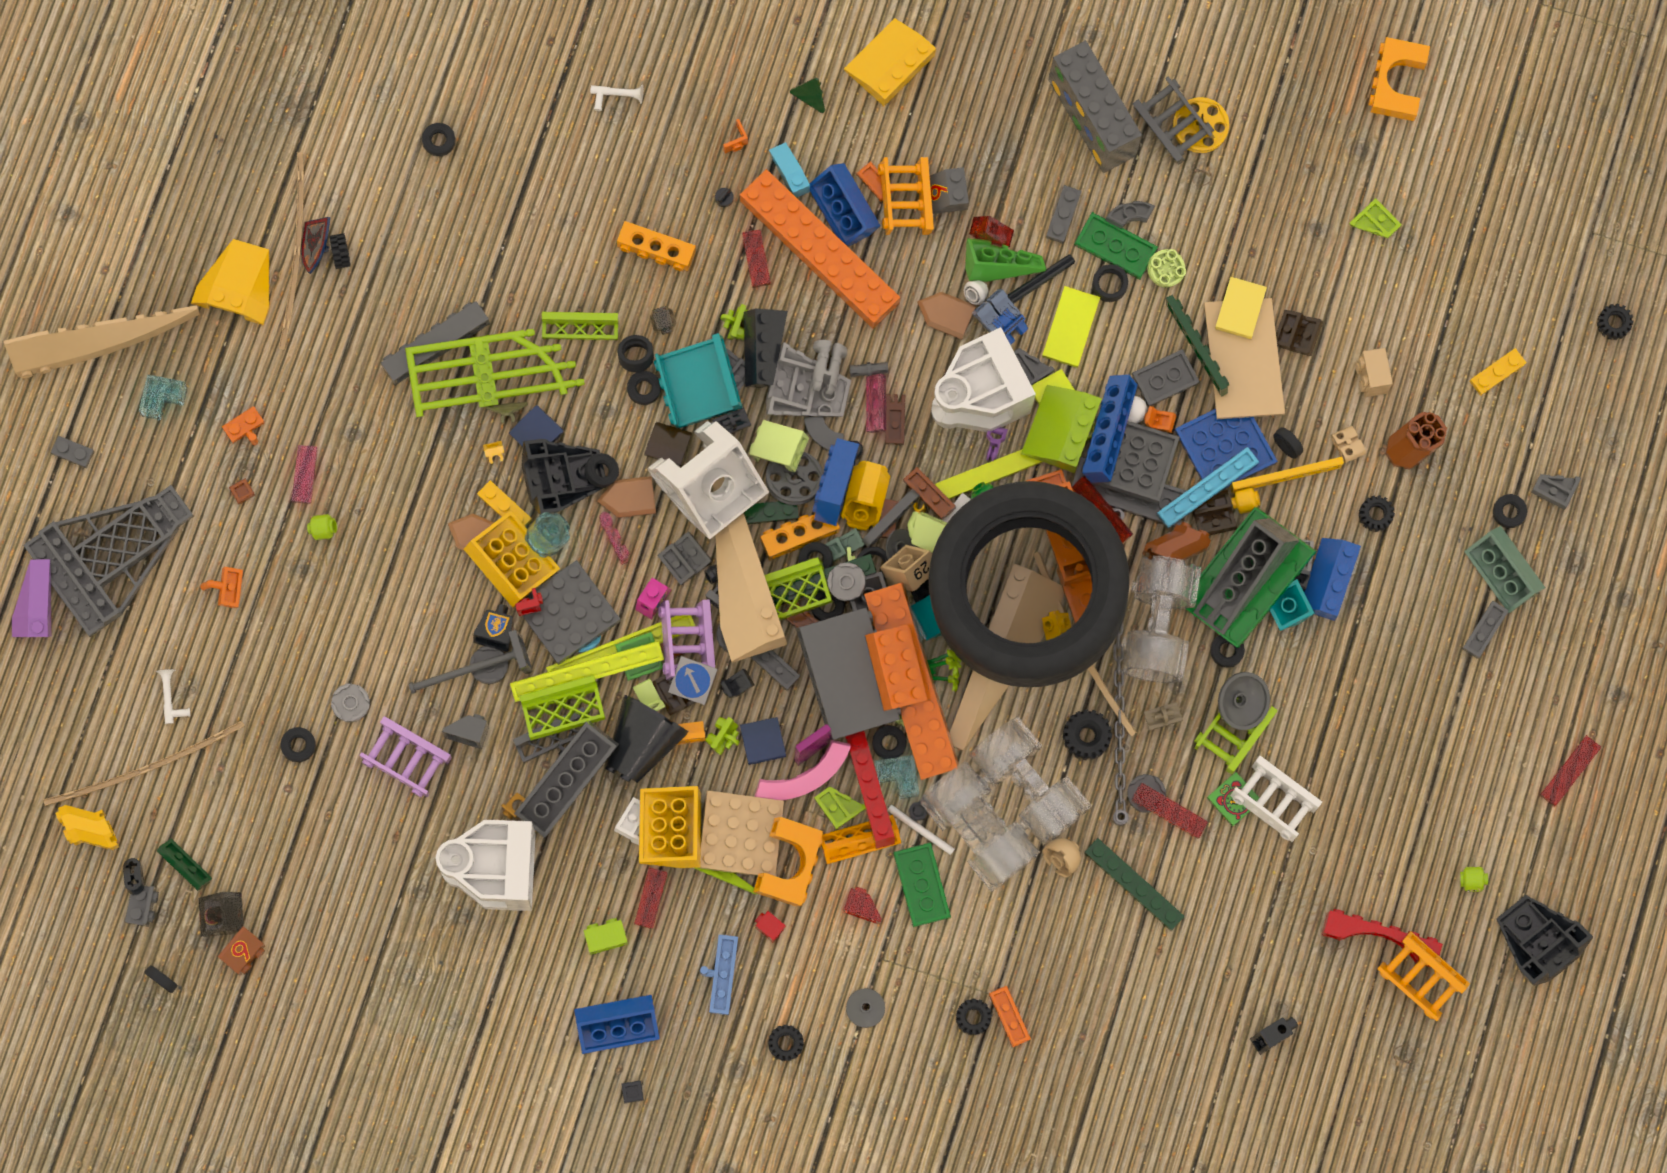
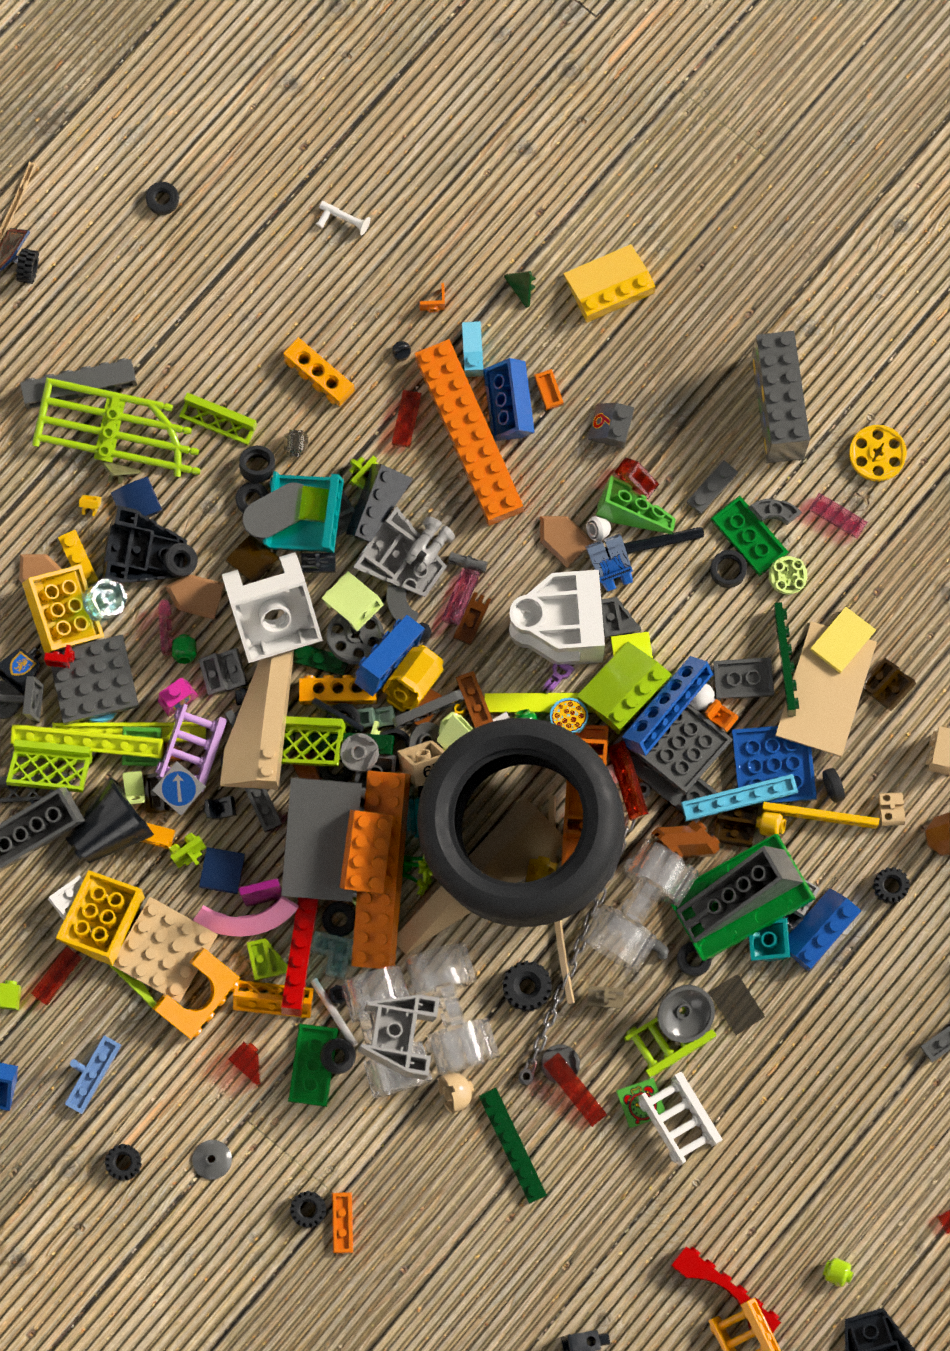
camera: 30 degrees right, 0 degrees up
red brick [755,911,786,943] -> none
light orange fence [878,157,934,235] -> none
neon yellow tile [1042,286,1100,368] -> none
dark grey fence [1132,76,1215,165] -> none
none -> green head [172,634,197,664]
none -> dark grey tile [242,483,314,539]
none -> clear neon green piece [299,486,329,523]
none -> black bar [311,697,365,733]
none -> black tyre [320,1038,356,1074]
none -> light grey wedge [358,994,440,1080]
none -> tile [550,698,588,734]
none -> dark grey arm [642,940,669,960]
none -> clear smoke piece [708,974,765,1035]
none -> clear pink plate [809,493,868,539]

